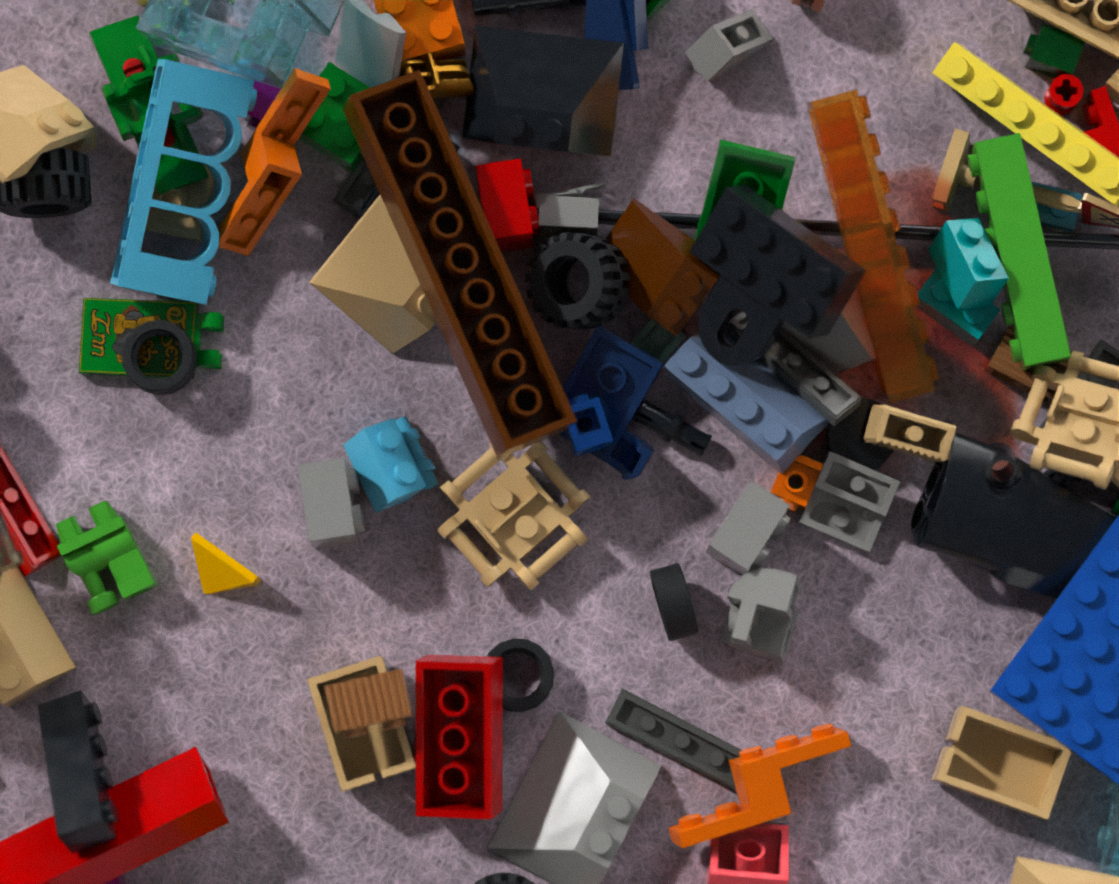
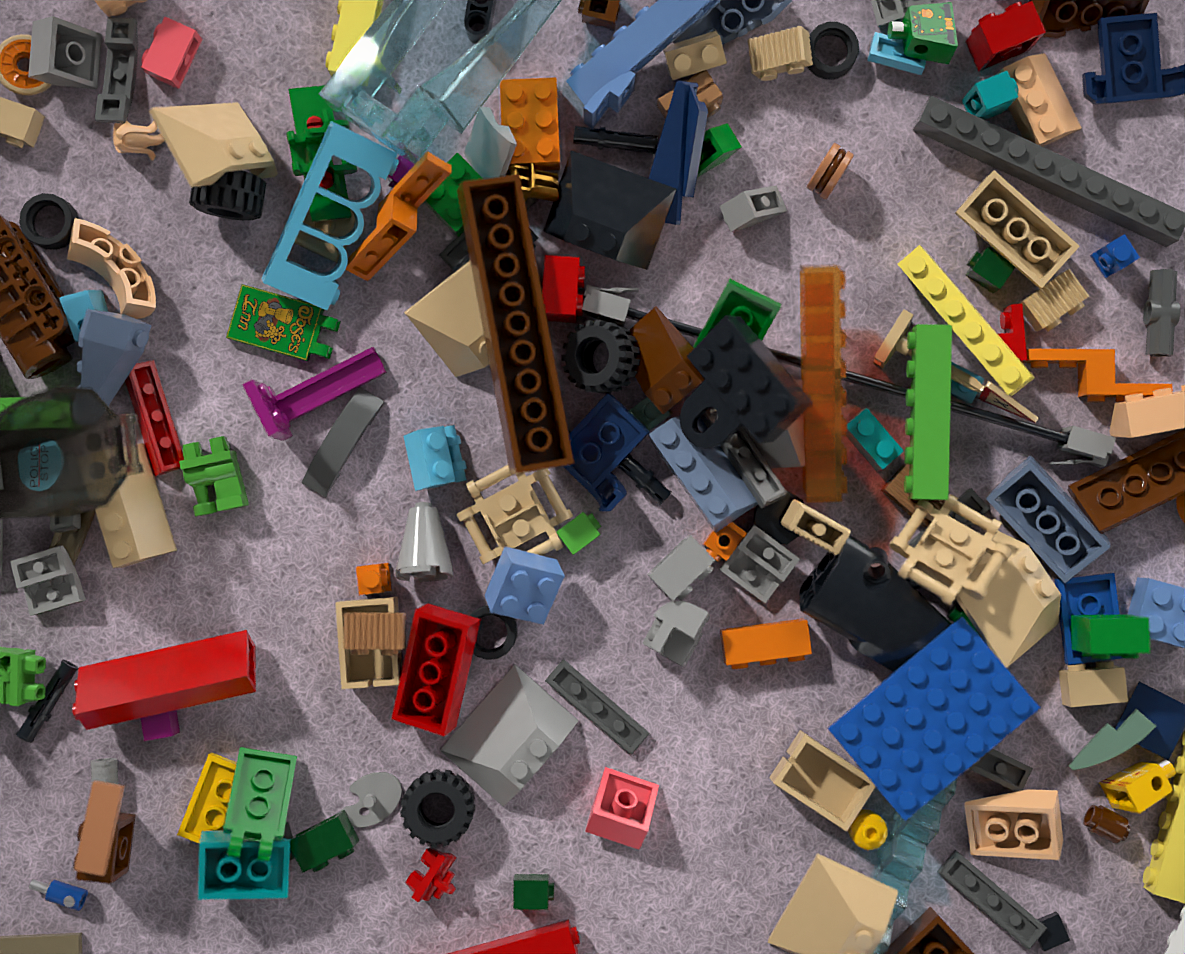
camera: 15 degrees right, 5 degrees up
black brick [37,690,119,854] -> none
black tyre [122,320,198,395] -> none
yellow slope [191,532,261,594] -> none
light grey brick [298,458,366,549] -> none
blue brick [566,394,613,457] -> none
black tyre [650,563,699,641] -> none
orange bracket [668,724,851,848] -> none
teal brick [928,218,1009,310] -> none
red bush [1044,74,1084,116] -> none
none -> magenta bracket [242,347,387,441]
none -> dark grey slope [301,387,385,497]
none -> orange brick [356,563,392,595]
none -> light grey cone [395,502,453,582]
none -> medium blue brick [485,546,565,625]
none -> bright green brick [556,512,602,555]
none -> orange brick [720,618,812,669]
none -> yellow head [847,809,888,850]

